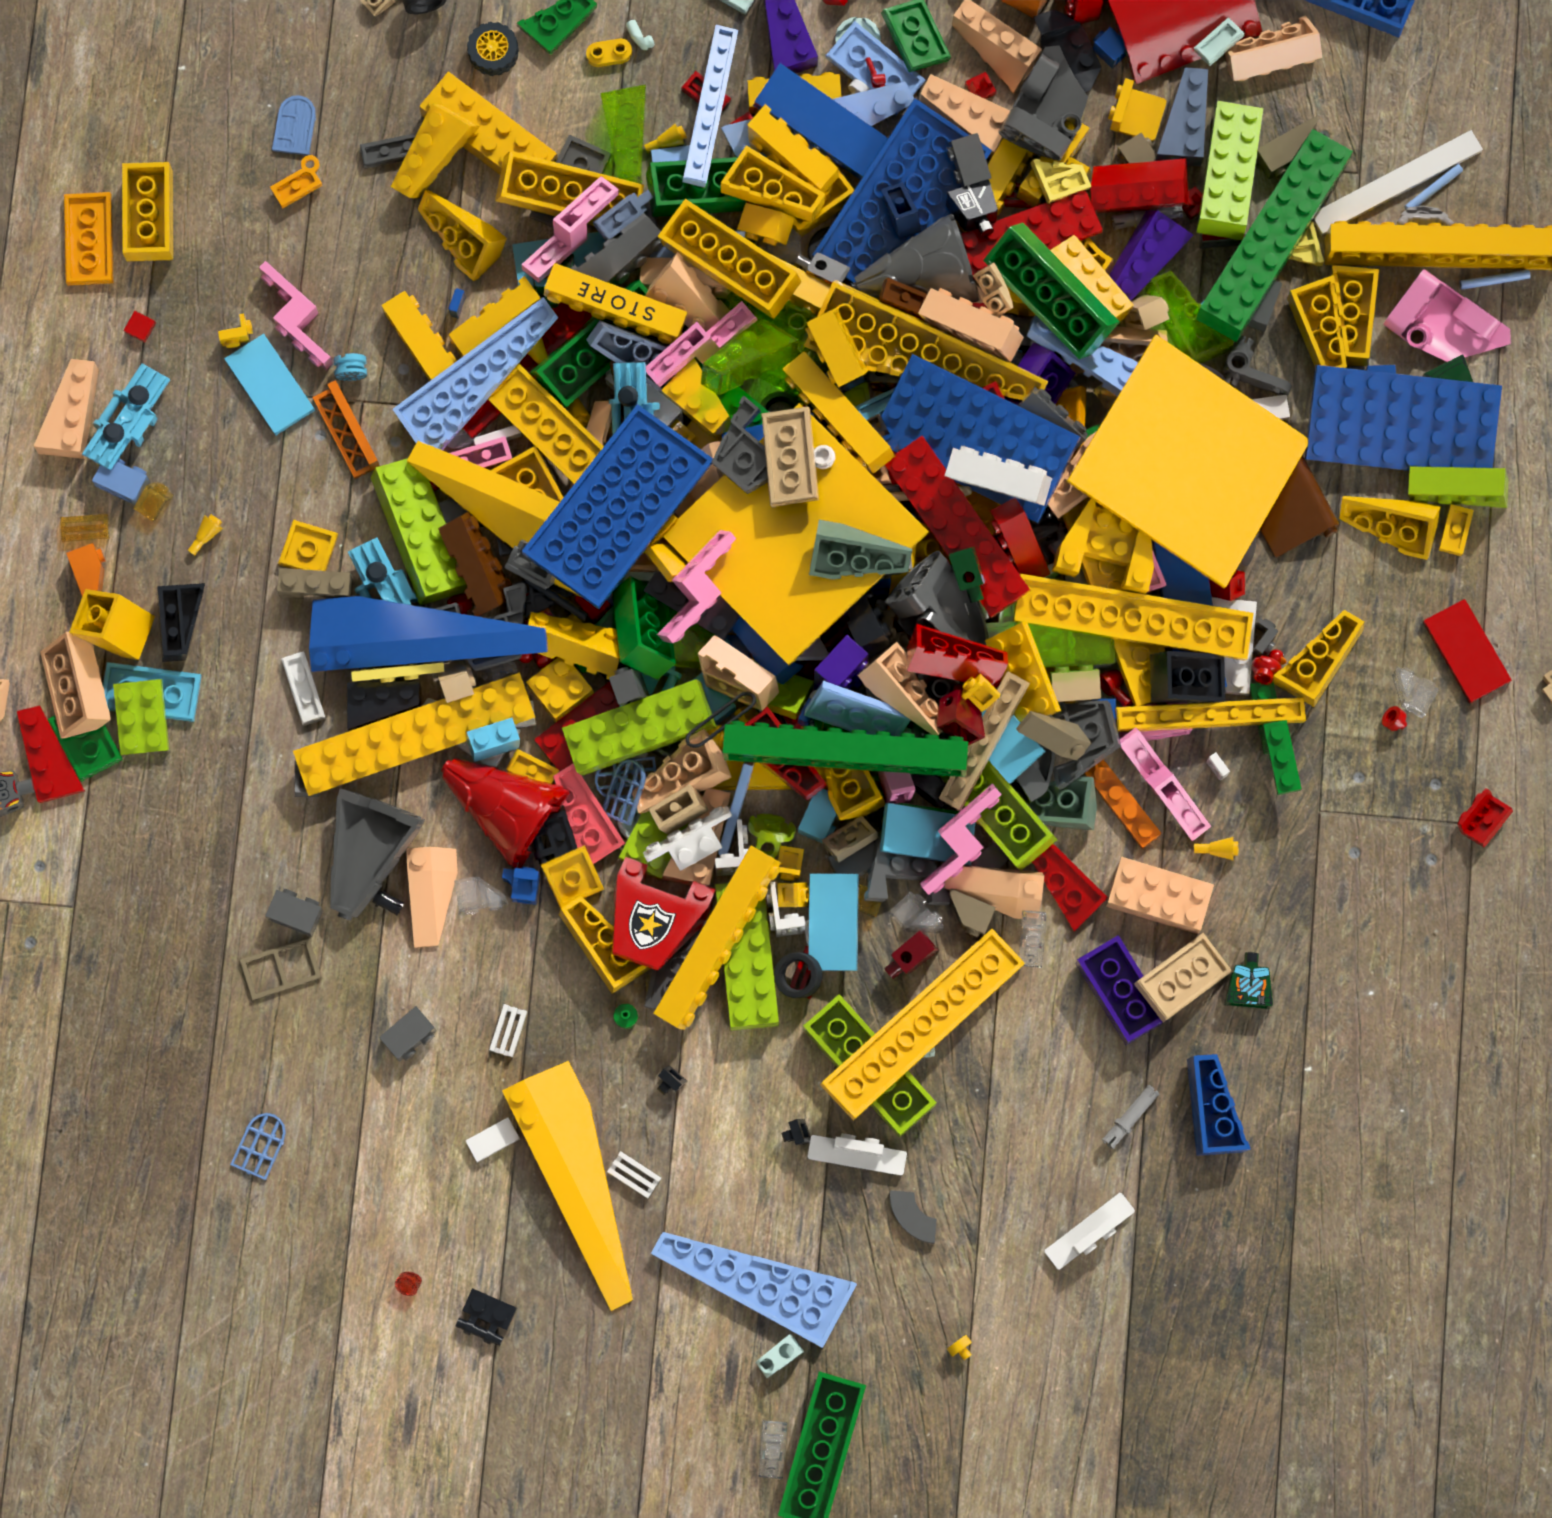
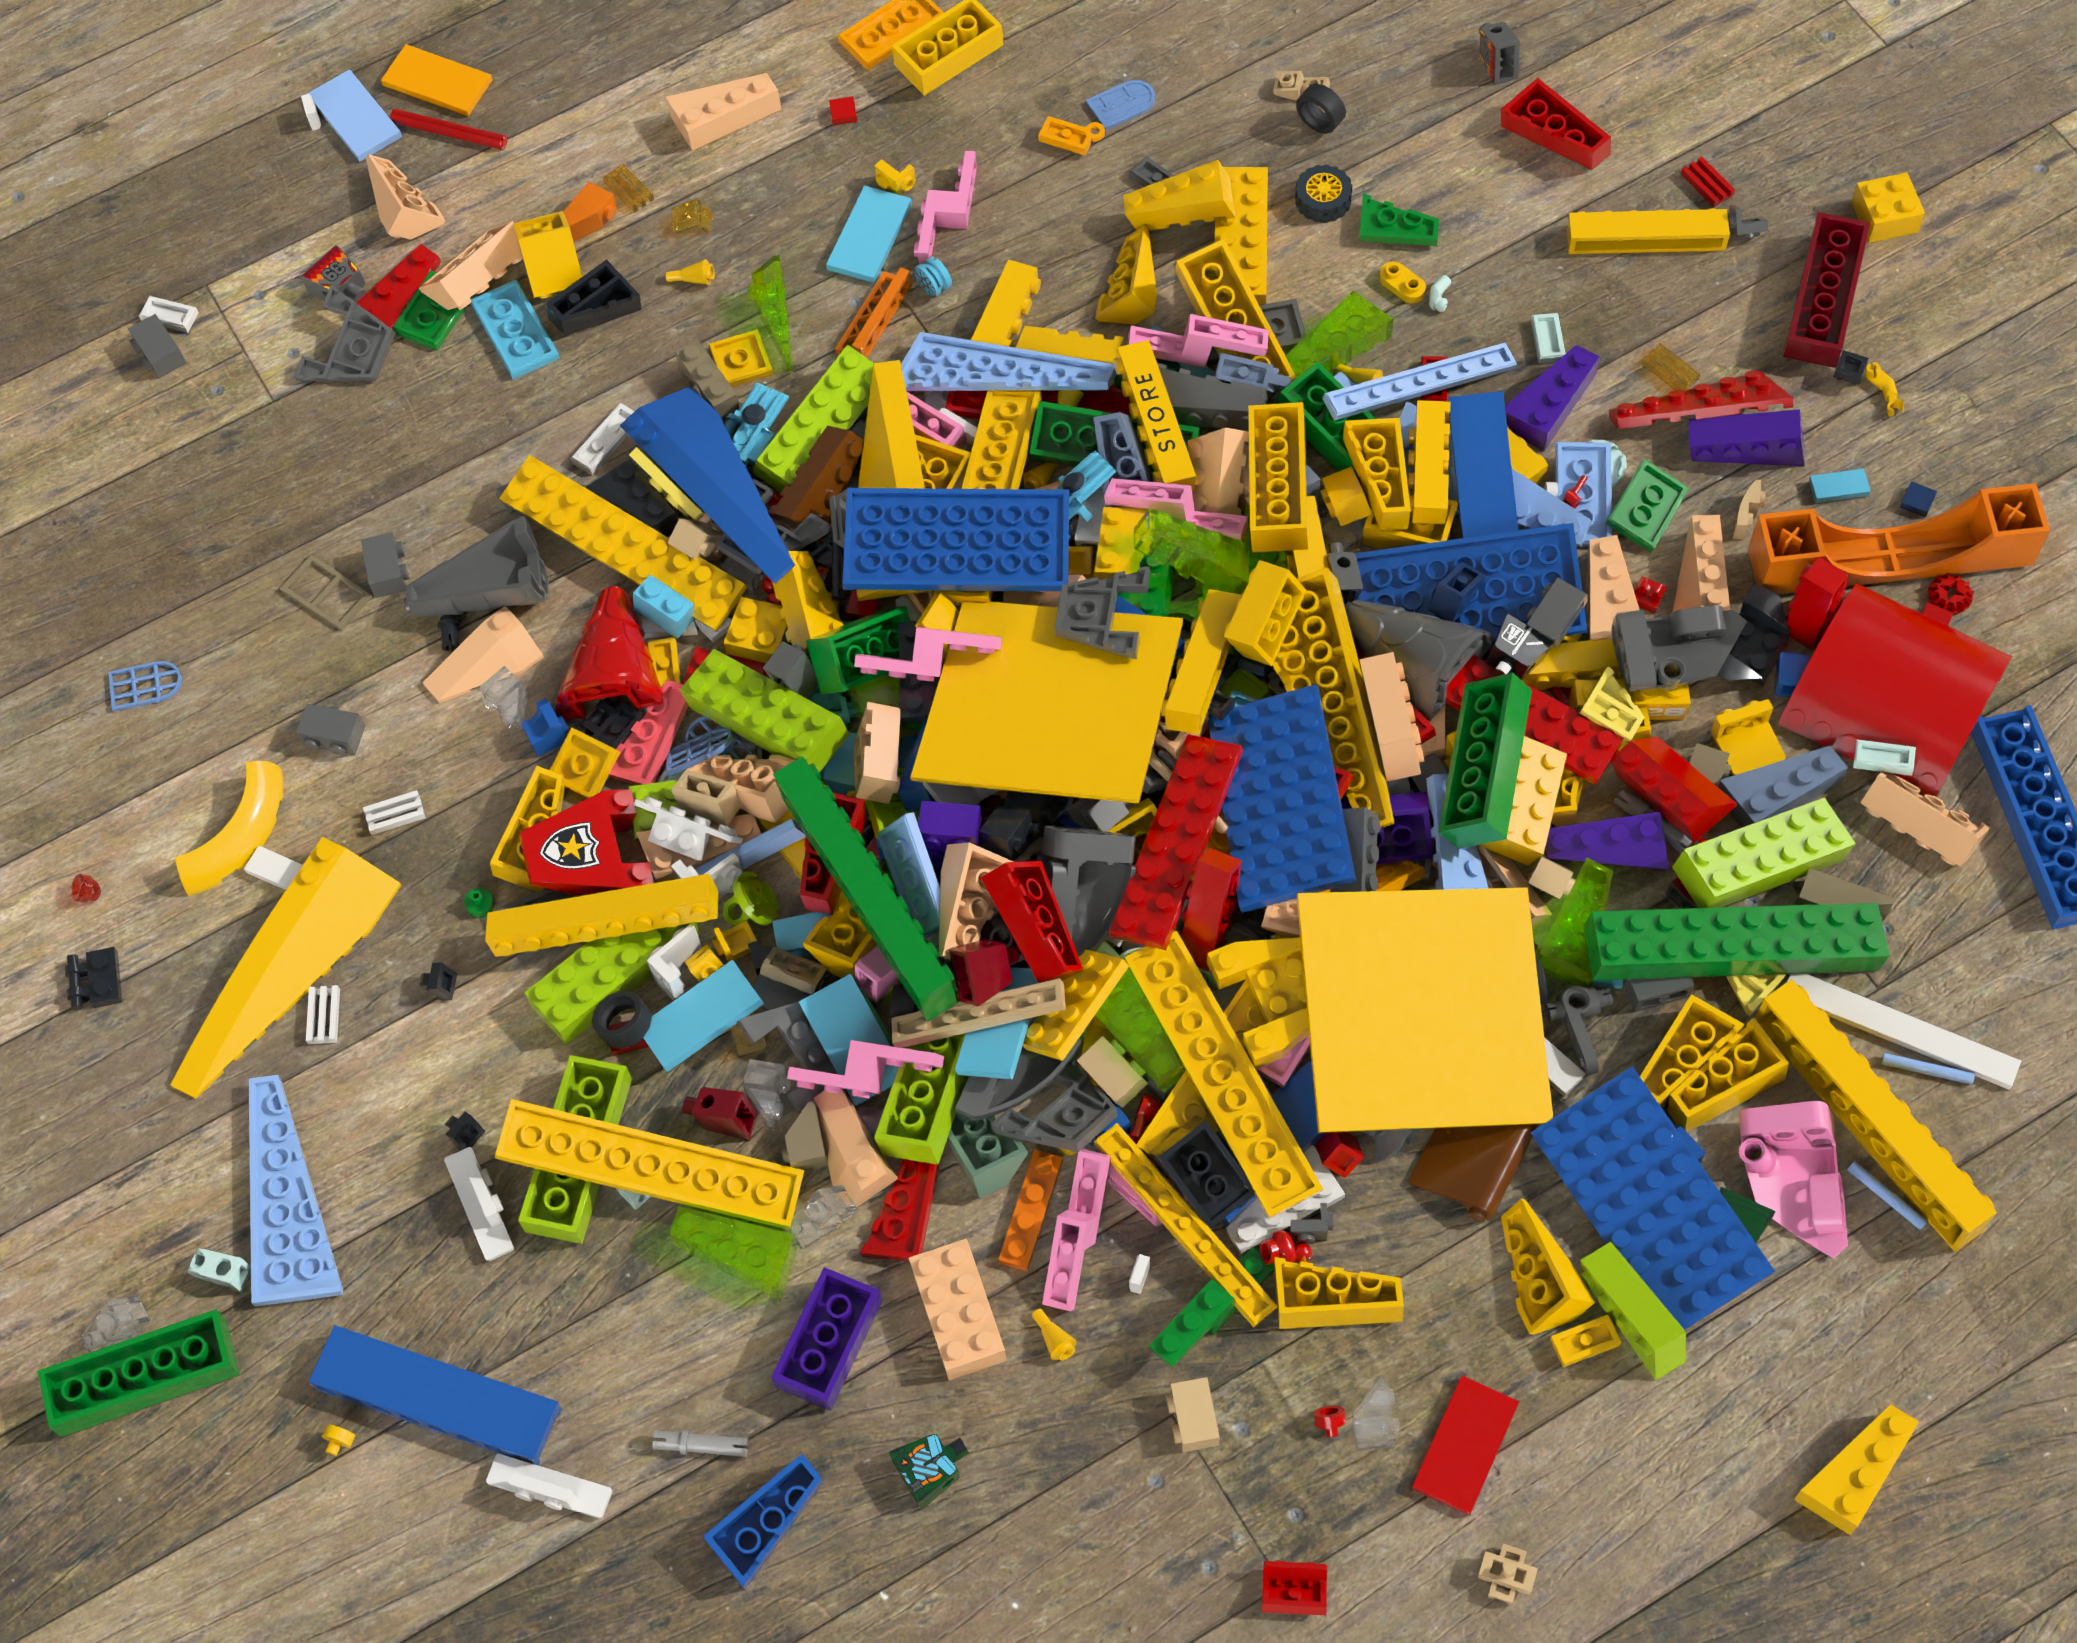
camera: 60 degrees right, 15 degrees down
medium azure piece [82,363,170,470] -> none
medium blue brick [92,459,150,506] -> none
lime plate [113,679,169,755] -> none
blue tile [448,288,466,319] -> none
black piece [686,692,756,748] -> none
tan tile [762,407,819,507] -> none
sand green wedge [809,520,912,579] -> none
white plate [814,445,835,469] -> none
reddish brown tile [879,278,928,319] -> none
dark grey tile [890,1190,937,1244] -> none
white brick [945,446,1052,506] -> none
dark green torso [948,547,985,603] -> none
yellow bracket [962,674,1000,712] -> none
tan slope [973,262,1013,317] -> none
dark tan slope [1016,711,1091,761] -> none
tan tile [1134,933,1232,1023] -> none
light grey piece [1397,206,1454,226] -> none
none -> yellow brick [175,761,283,896]
none -> dark grey wing [294,285,395,382]
none -> blue tile [308,1325,562,1466]
none -> clear neon green wedge [670,1206,798,1302]
none -> clear neon green wedge [748,255,793,372]
none -> black tile [748,940,776,976]
none -> tan brick [1166,1377,1220,1452]

